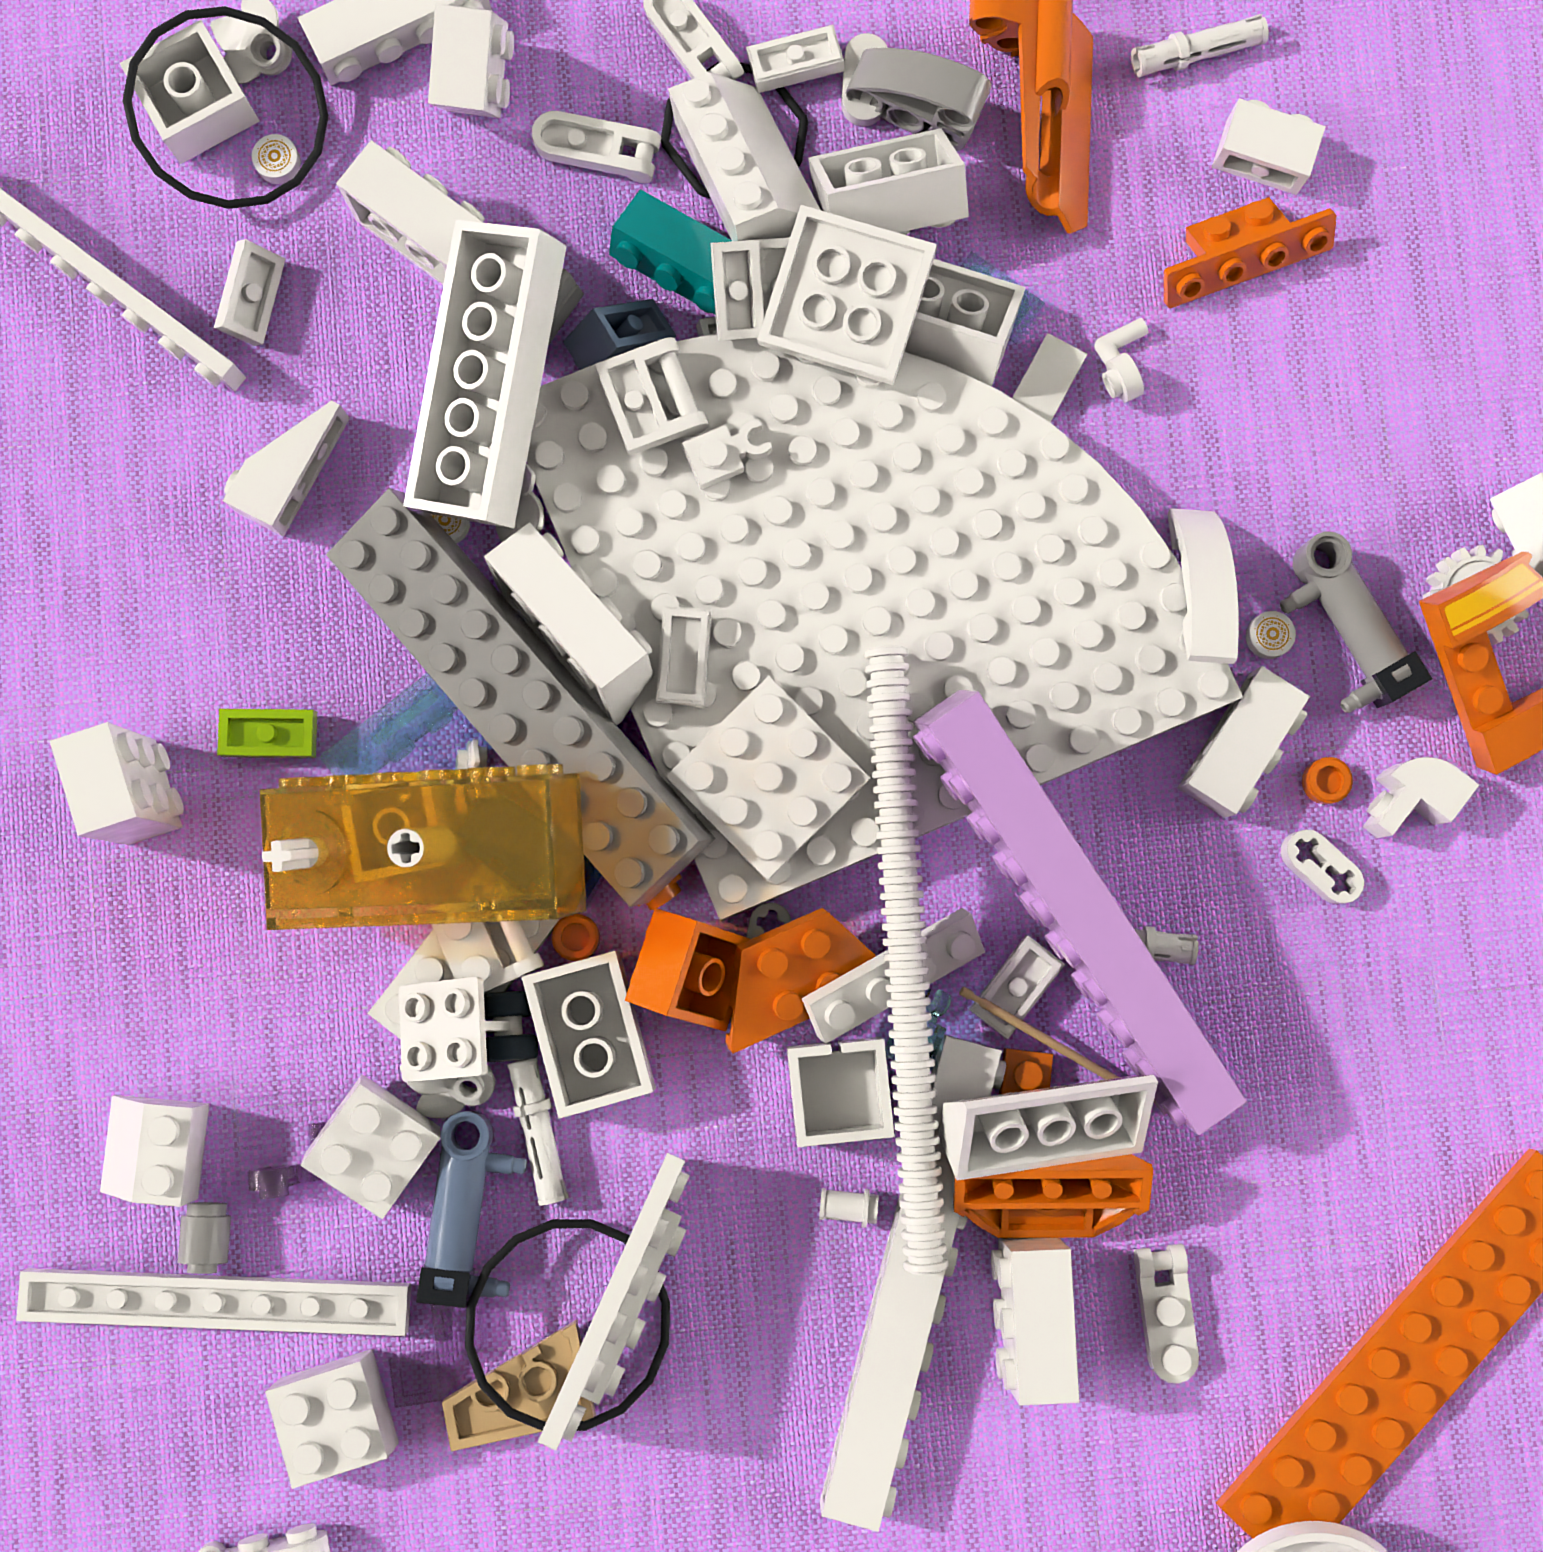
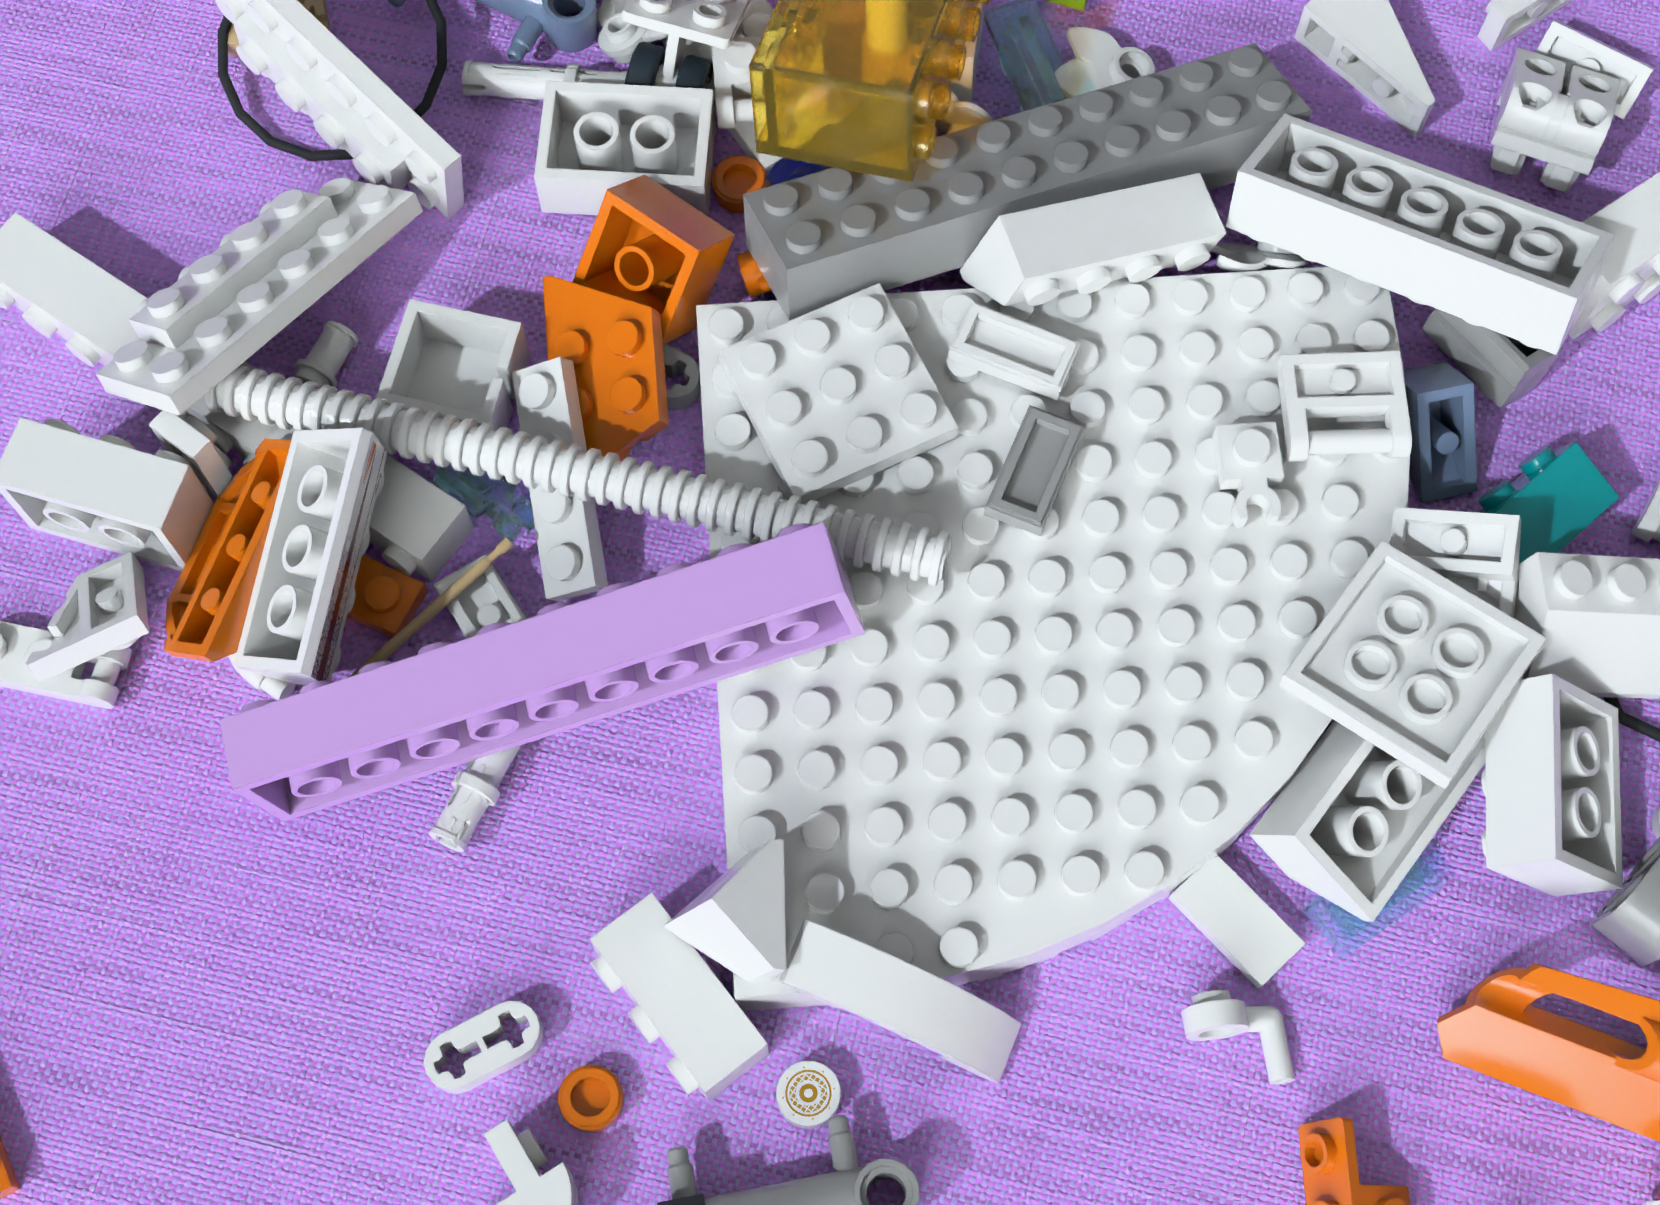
camera: 115 degrees right, 15 degrees down
none -> white wing [27,551,149,683]
none -> white plate [96,178,423,415]
none -> white plate [149,410,233,499]
none -> white slope [663,839,786,983]
none -> light grey tile [984,405,1086,536]
none -> white plate [1051,27,1155,98]
none -> white hips [1490,47,1621,192]

